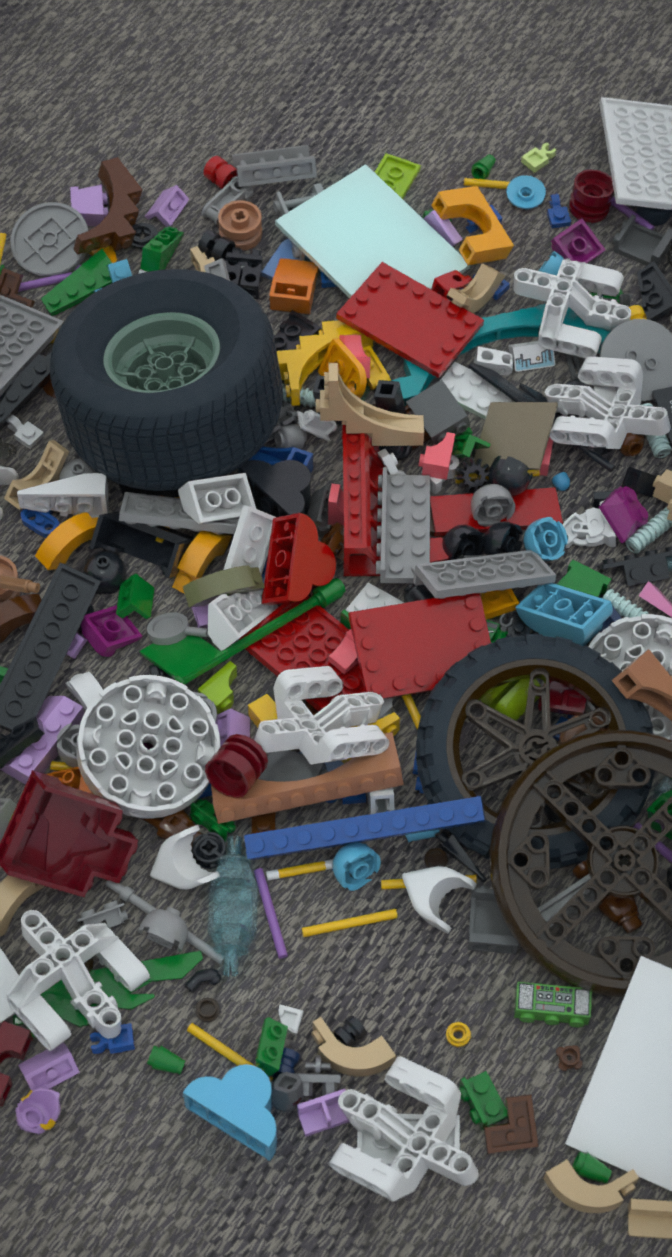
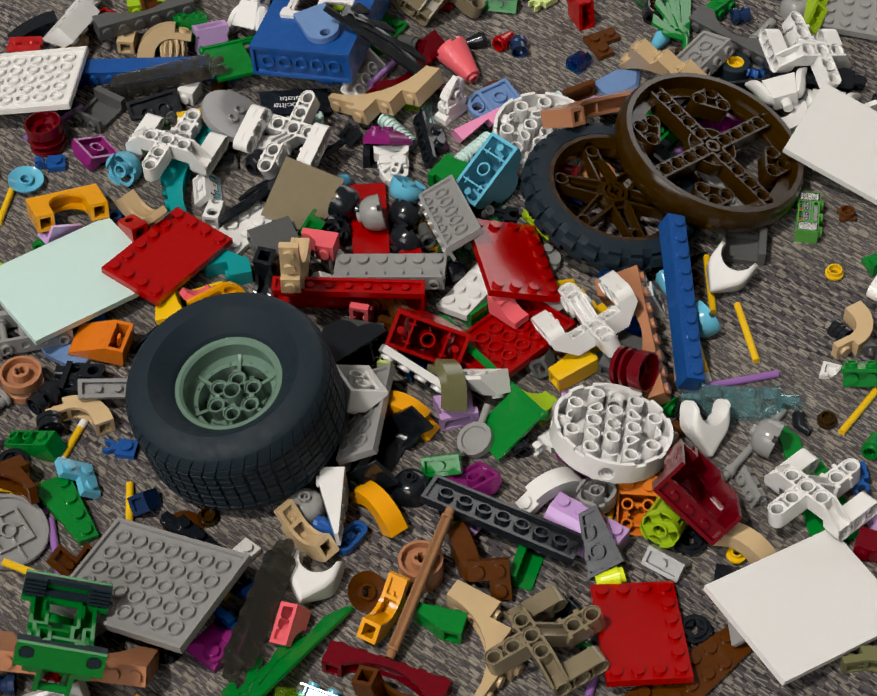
camera: 85 degrees left, 10 degrees down
none -> black wheel [36,410,65,437]

